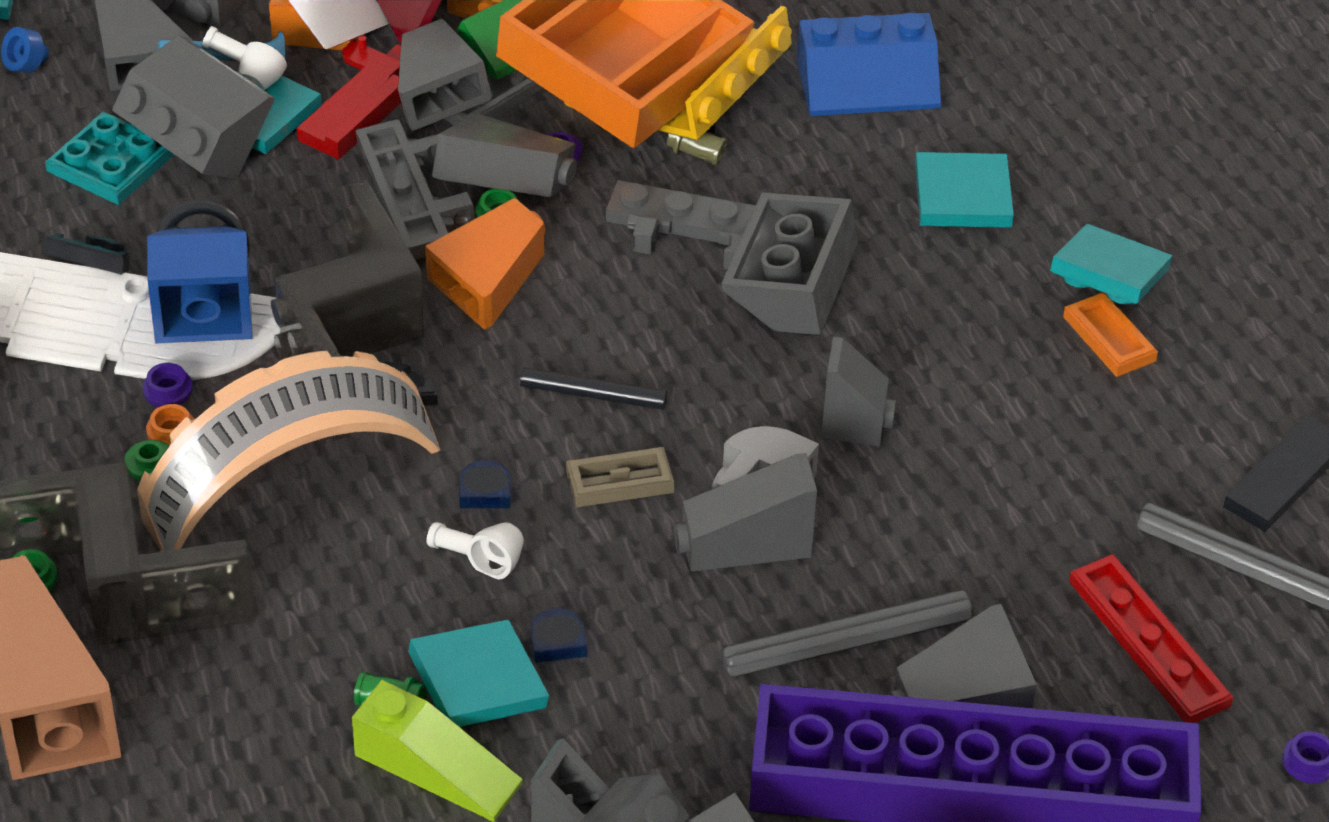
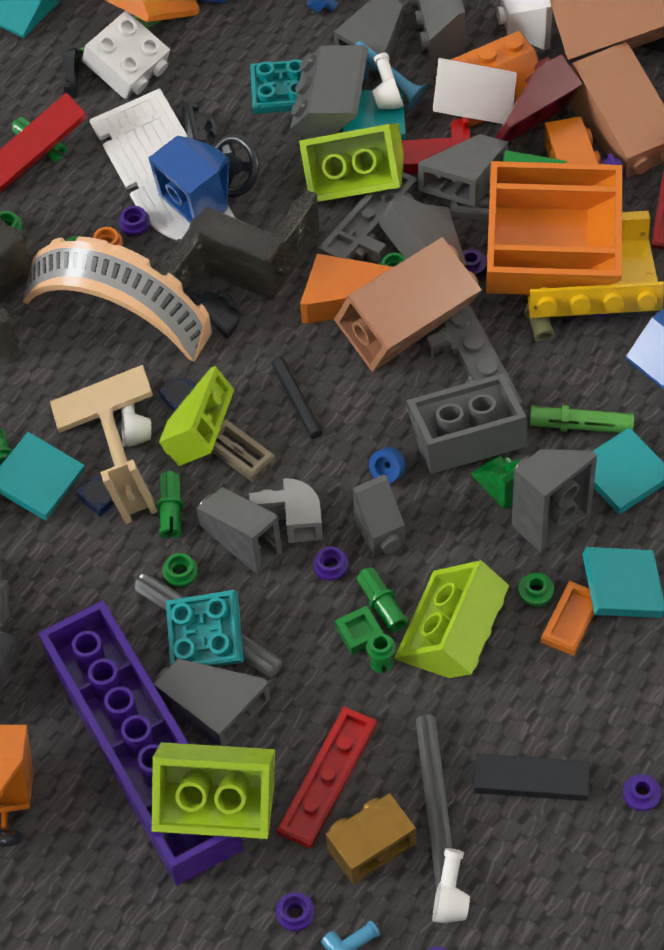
camera: 60 degrees right, 10 degrees up
none -> tan piece [50,365,158,524]
none -> lime slope [152,742,275,839]
none -> green axle [156,471,184,539]
none -> lime slope [159,366,234,466]
none -> green plate [162,553,198,587]
none -> teal tile [166,590,244,667]
none -> lime slope [299,123,404,203]
none -> dark purple plate [313,546,349,581]
none -> pearl gold brick [326,793,417,885]
none -> nougat slope [334,237,482,372]
none -> green plate [335,606,384,655]
none -> green axle [357,567,409,633]
none -> green pin [366,633,395,673]
none -> blue tile [369,447,406,483]
none -> lime slope [395,560,509,678]
none -> green slope [471,455,521,510]
none -> dark grey slope [512,449,597,552]
none -> green plate [518,573,554,607]
none -> bright green pin [529,405,634,433]

